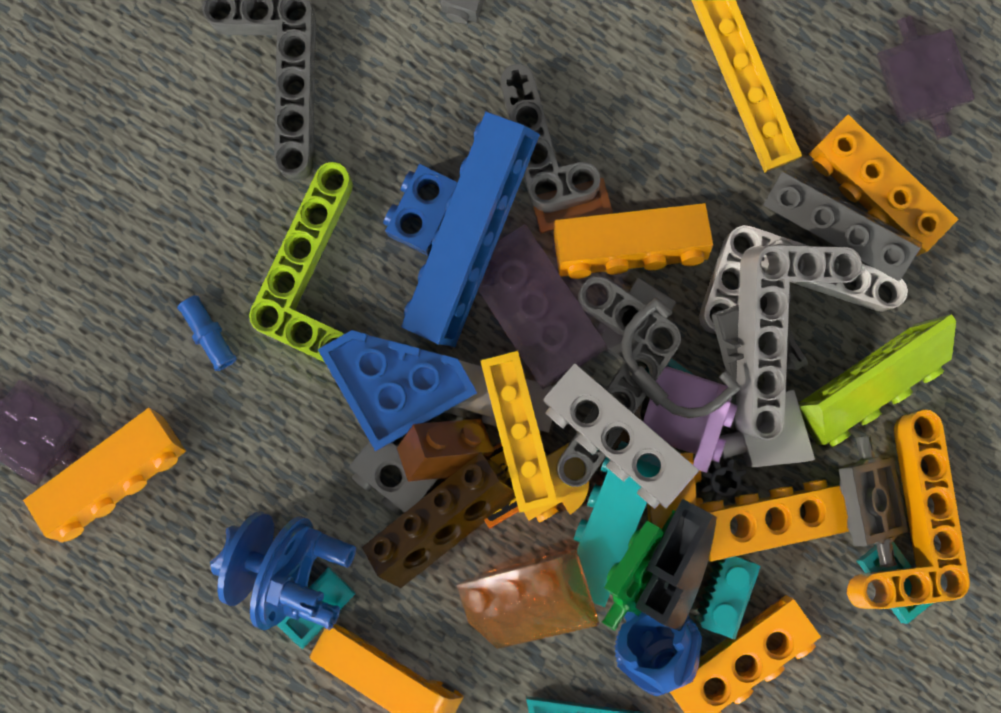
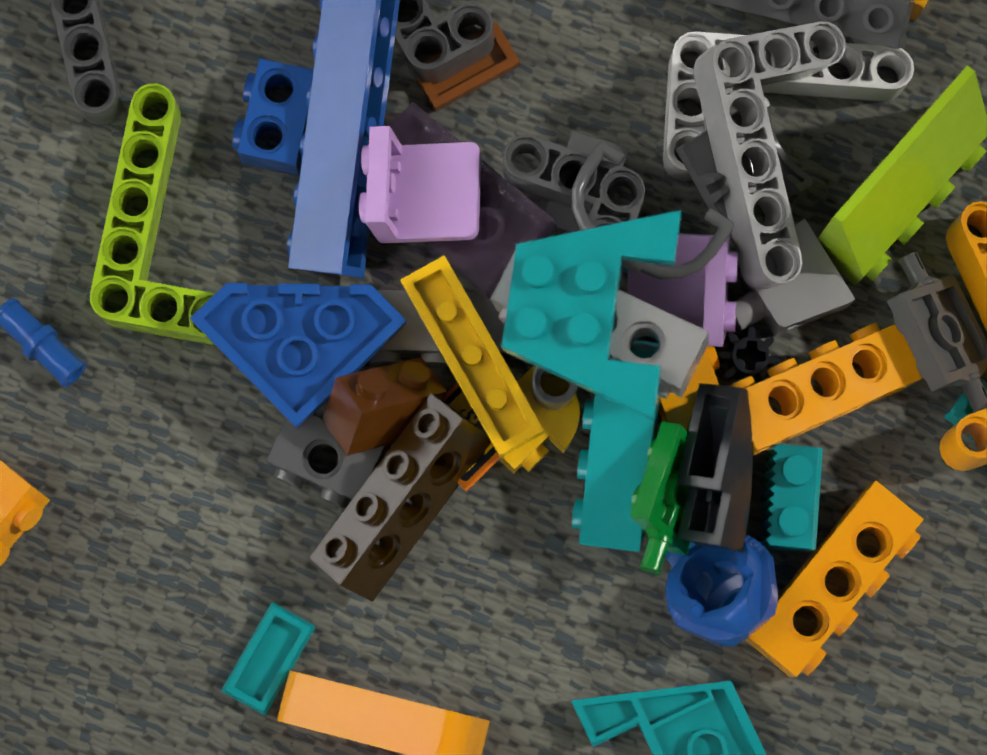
camera: 20 degrees left, 5 degrees down
blue piece [210,511,356,630] -> none
clear orange slope [457,549,600,649] -> none
light orange brick [554,203,713,279] -> none
none -> lavender bracket [359,126,482,243]
none -> teal wing [502,210,681,422]

